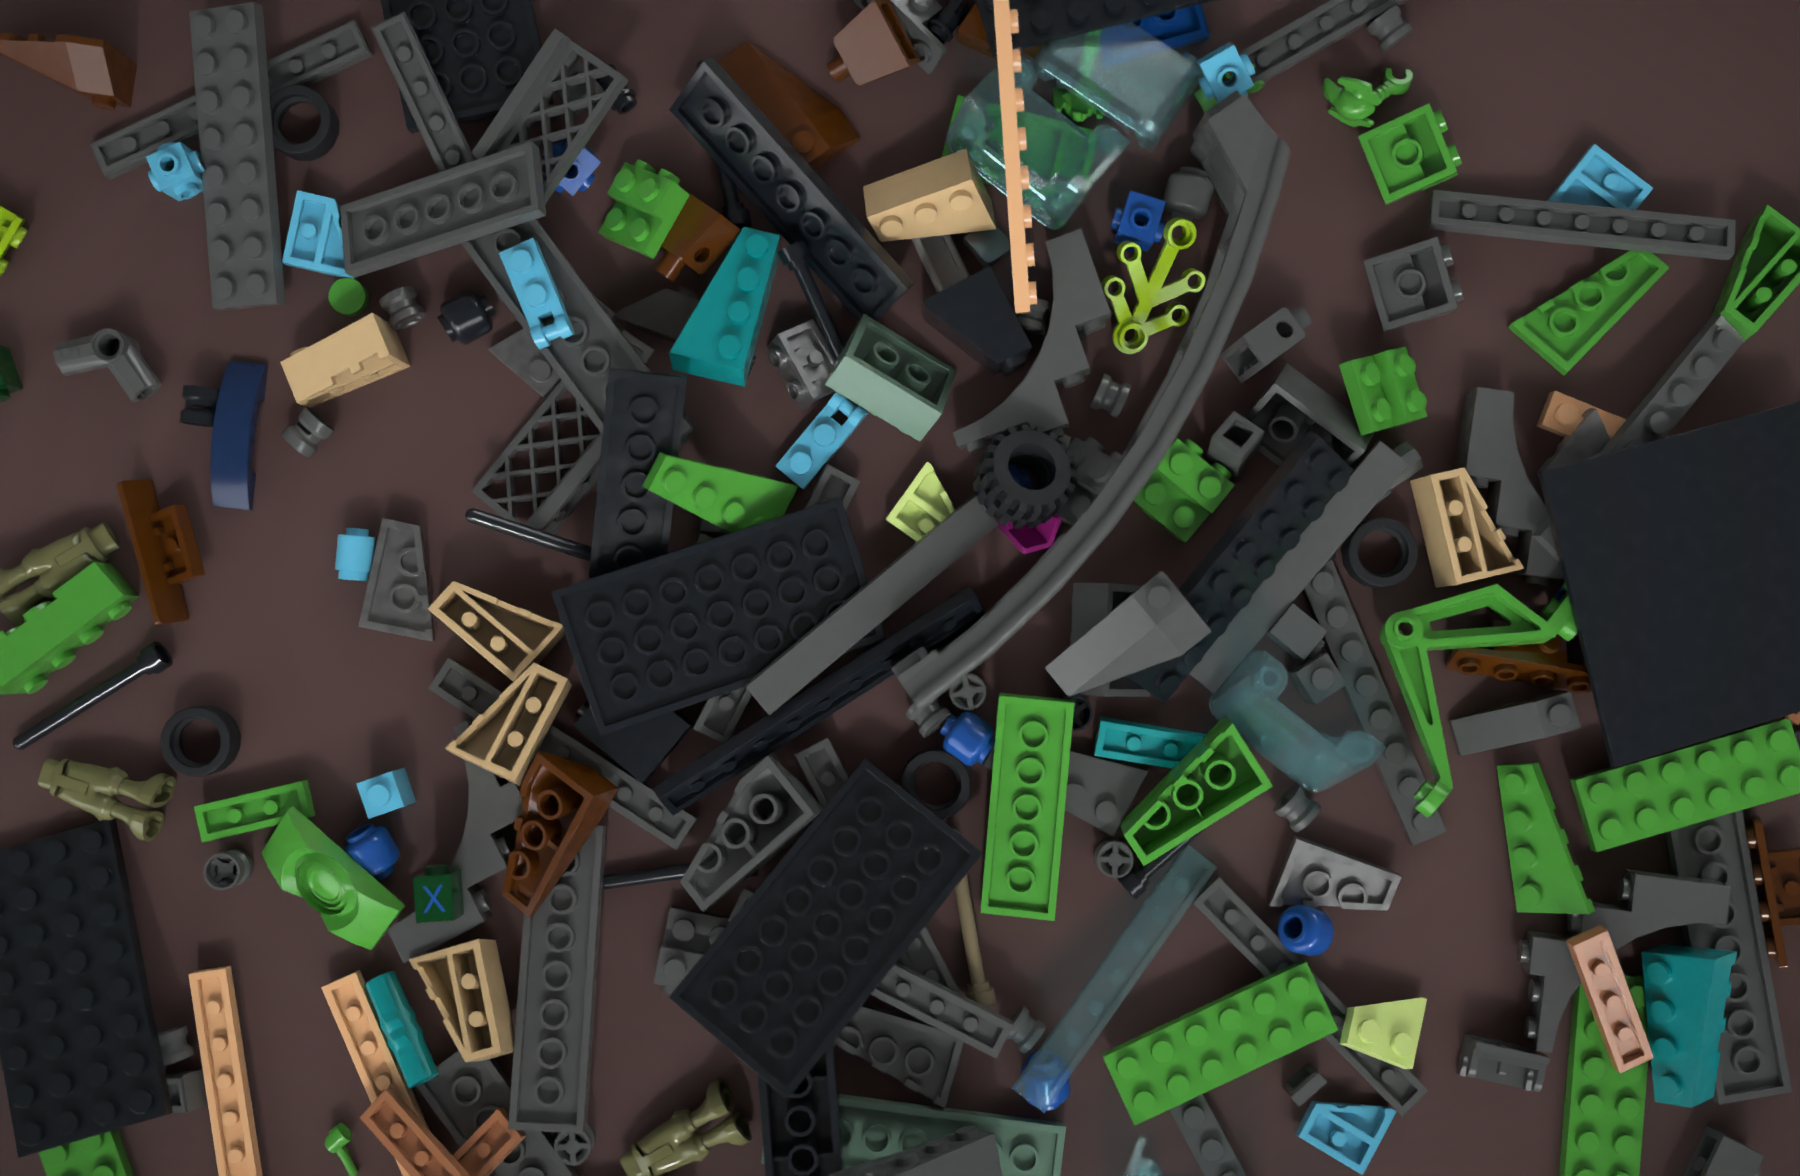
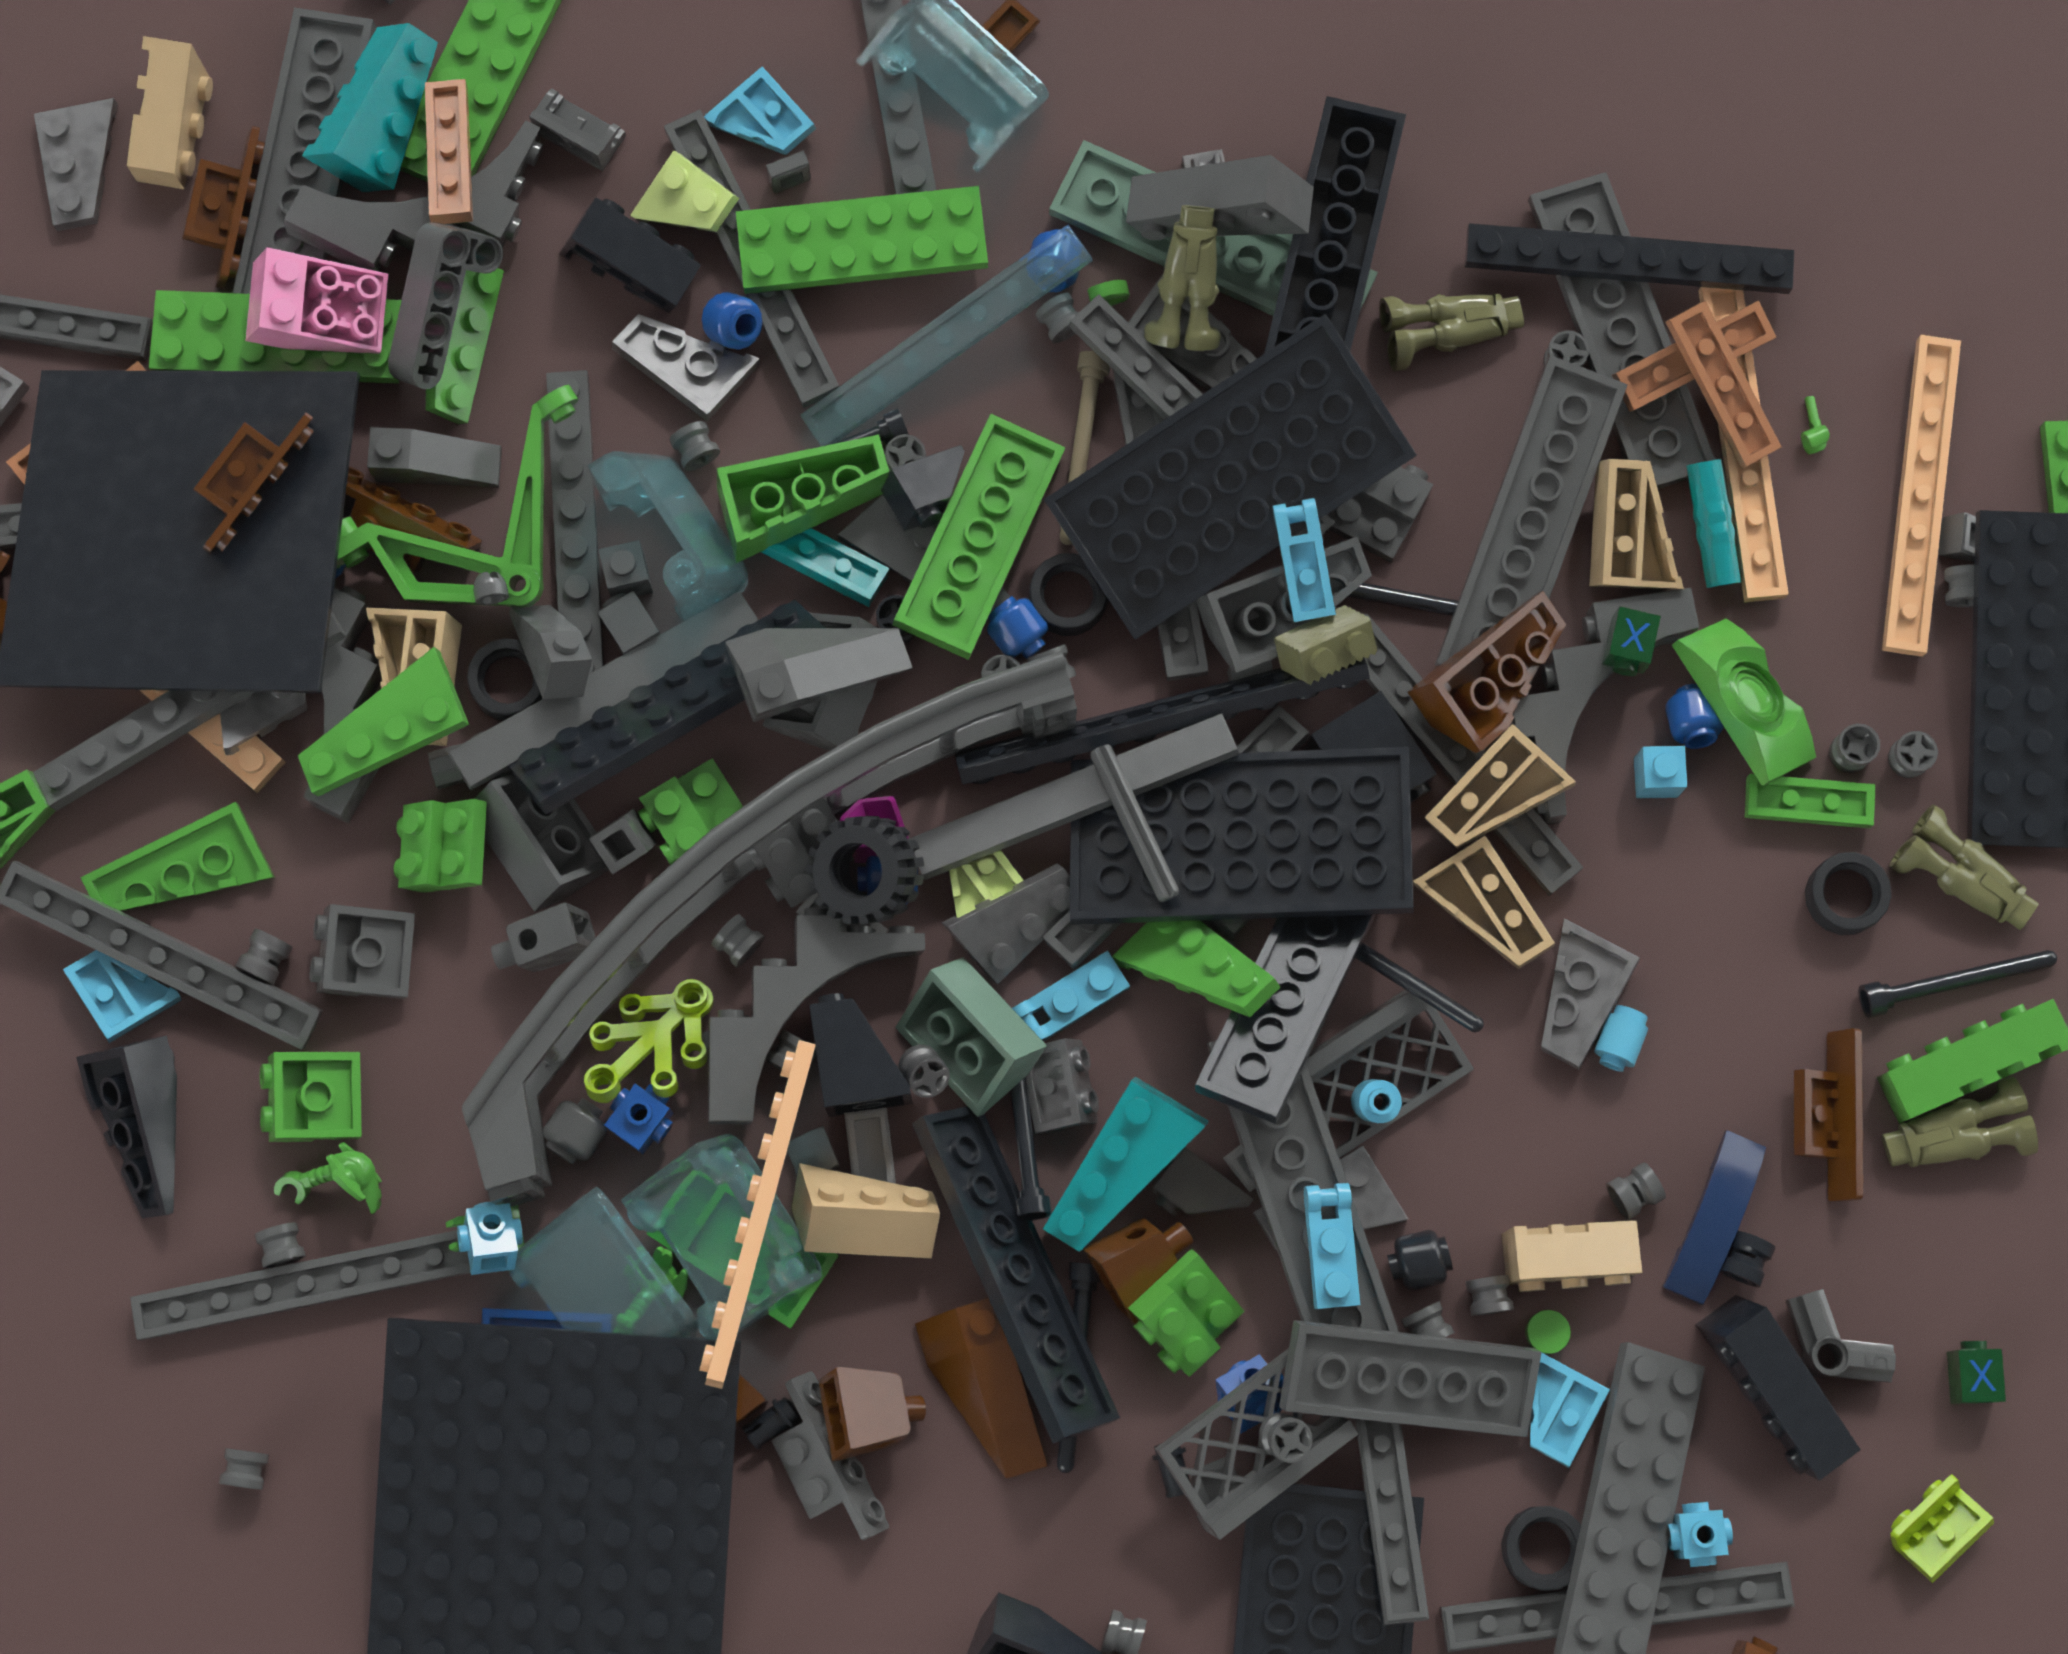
camera: 160 degrees left, 10 degrees down
none -> black wedge [76,1035,177,1219]
none -> reddish brown bracket [193,412,314,554]
none -> flat silver wheel [235,928,293,985]
none -> bright pink slope [245,247,388,354]
none -> bright green wing [298,647,469,797]
none -> dark grey beam [388,222,503,389]
none -> dark grey hinge [473,572,509,605]
none -> dark grey slope [509,605,592,699]
none -> black wedge [559,197,701,313]
none -> black slope [881,445,965,531]
none -> flat silver wheel [898,1044,950,1098]
none -> flat silver wing [942,864,1070,984]
none -> bright green tile [1087,280,1130,306]
none -> dark grey axle [1090,744,1179,902]
none -> olive piece [1144,205,1221,351]
none -> dark grey wheel [1259,1413,1312,1463]
none -> medium azure plate [1272,498,1336,622]
none -> olive brick [1274,605,1377,685]
none -> medium azure brick [1351,1079,1402,1123]
none -> dark grey wheel [1401,1301,1455,1338]
none -> black wedge [1695,1295,1861,1481]
none -> dark grey wheel [1888,731,1938,778]

